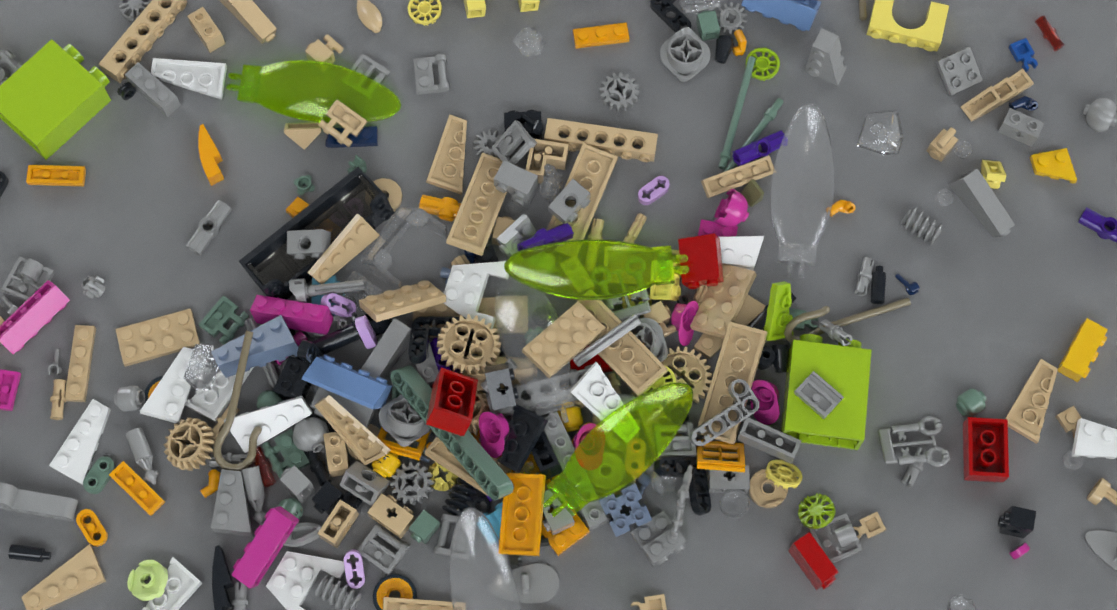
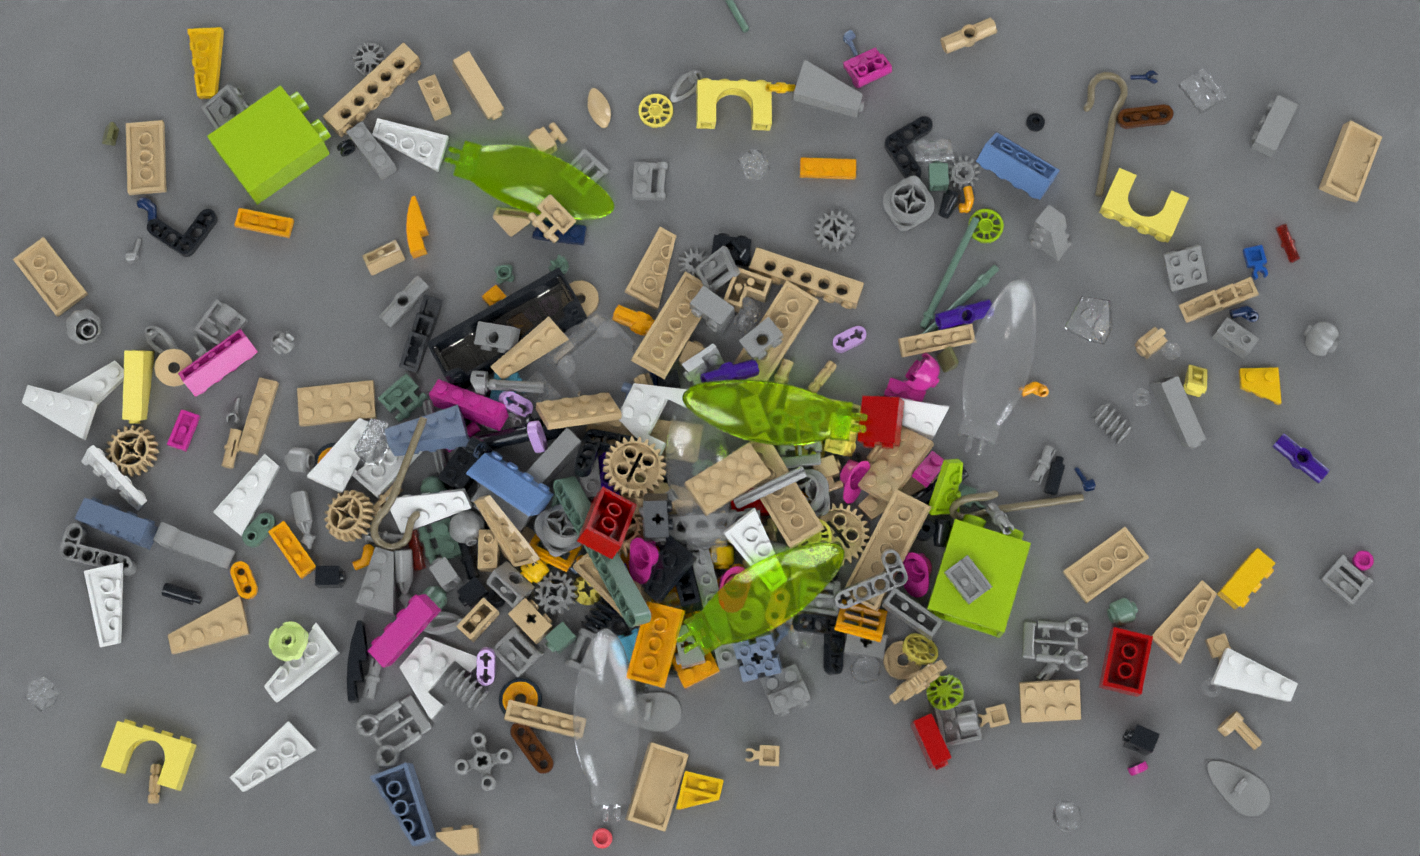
camera: 15 degrees right, 5 degrees up
light grey piece [669,465,693,540] -> none
none -> black brick [315,566,346,588]
none -> tan slope [362,240,405,275]
none -> black slope [399,295,443,373]
none -> tan gear [889,659,947,705]
none -> dark pink plate [912,451,944,488]
none -> tan plate [1019,679,1081,723]
none -> tan plate [1062,527,1149,604]

